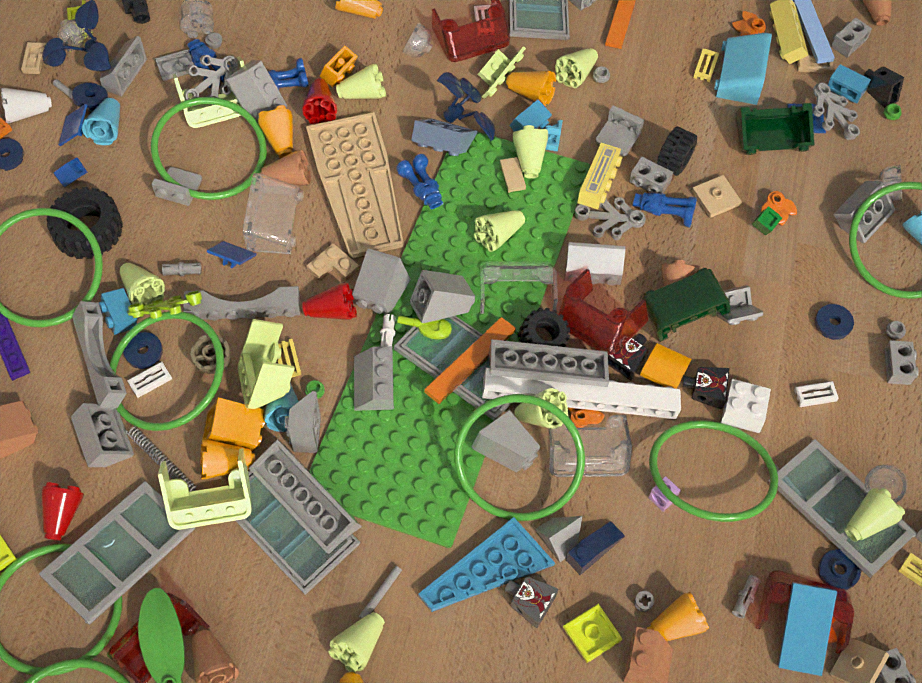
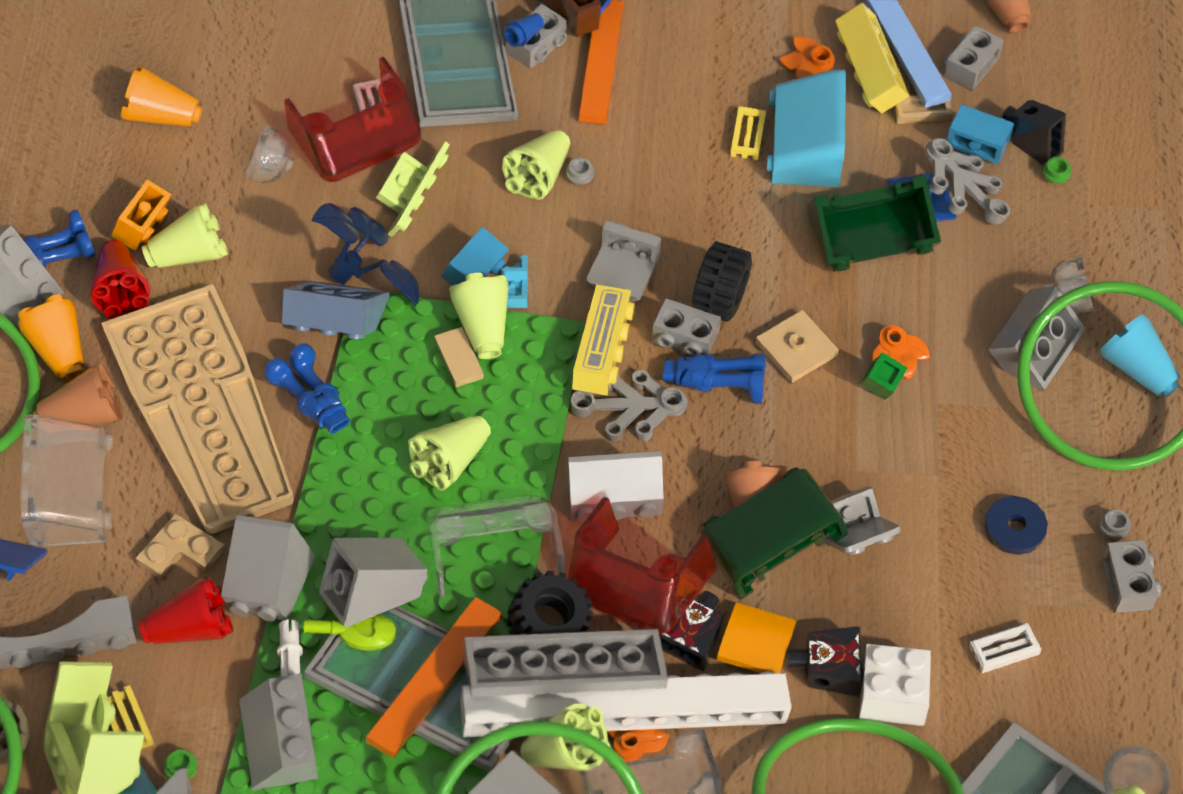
camera: 10 degrees left, 5 degrees down
light orange cone [506,71,556,106] -> none

